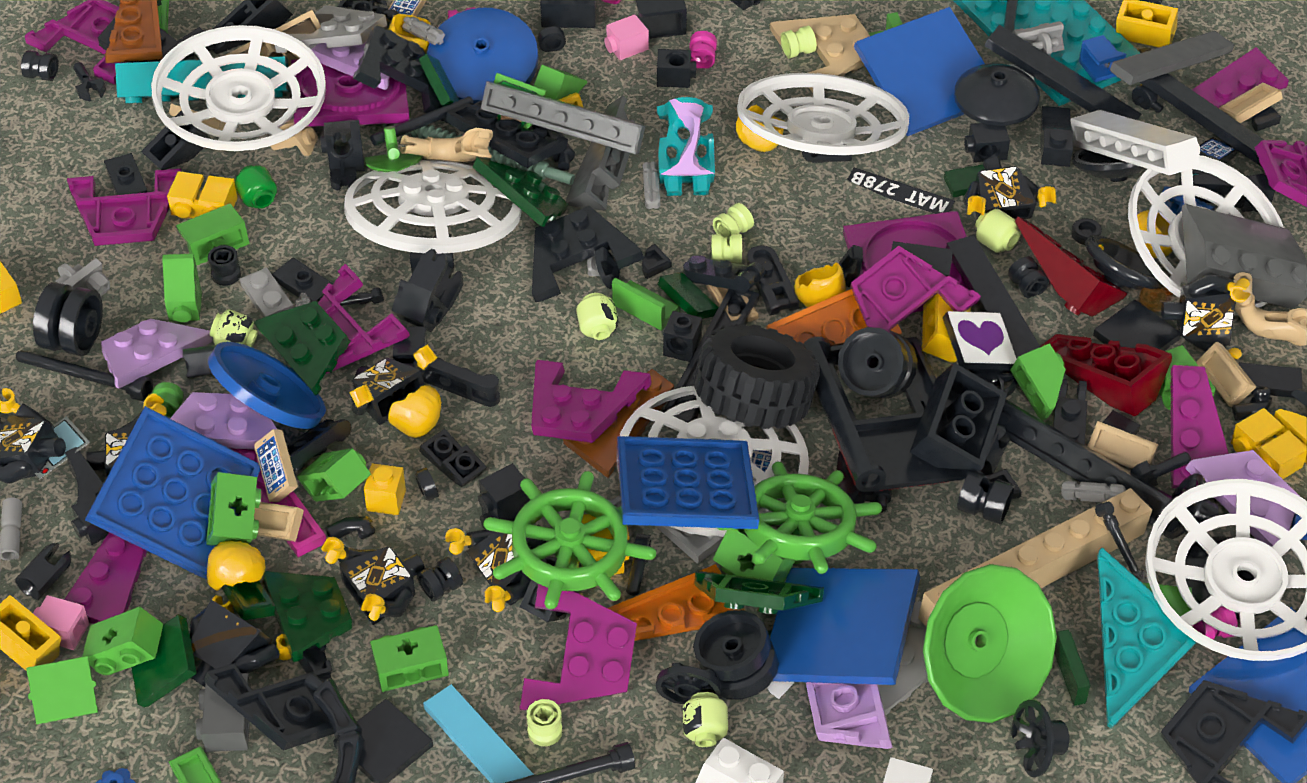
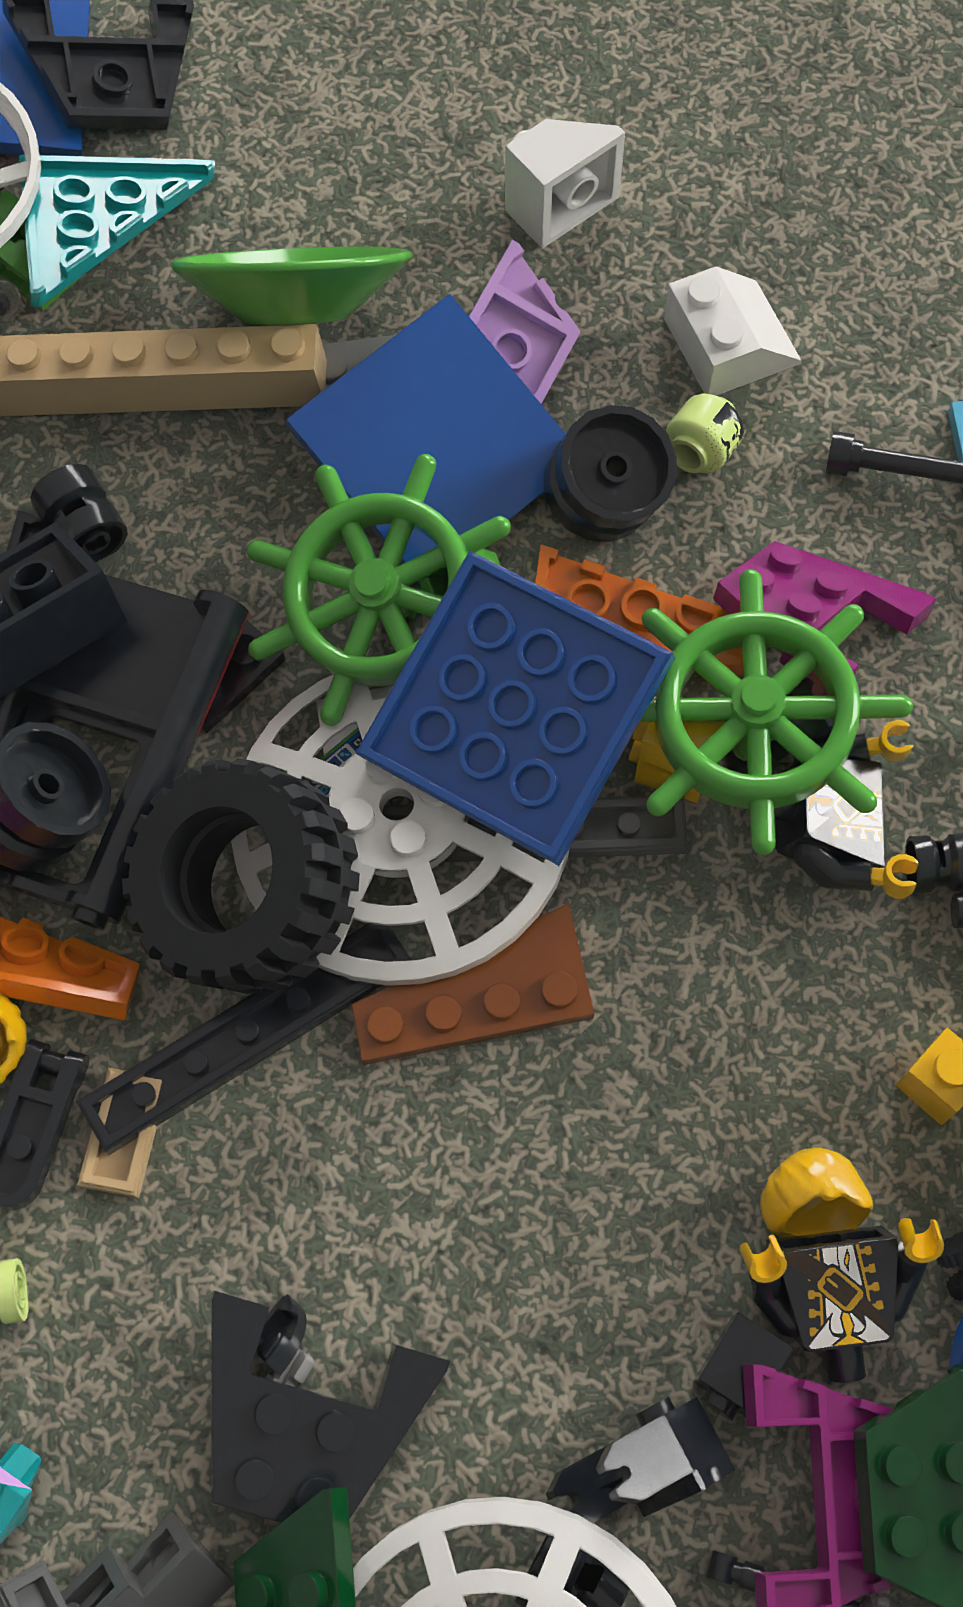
camera: 145 degrees left, 20 degrees up
black tile [414,467,439,501] -> none
black slope [419,429,487,487] -> none
black plate [422,357,500,407] -> none
black brick [478,463,530,530] -> none
yellowish green wheel [526,699,562,746] -> none
magenta wing [531,360,652,443] -> none
yellowish green head [576,293,618,340] -> none
bright green panel [612,278,679,331] -> none
black tile [642,244,672,279] -> none
light grey axle [643,161,661,209] -> none
black wheel [655,662,721,704] -> none
dark green tile [657,272,719,319] -> none
black brick [663,311,702,362] -> none
black plate [683,255,765,292] -> none
dark green wing [694,571,824,614] -> none
yellowish green wheel [711,234,742,264] -> none
black wheel [1011,700,1070,777] -> none
dark green tile [1054,629,1091,706] -> none

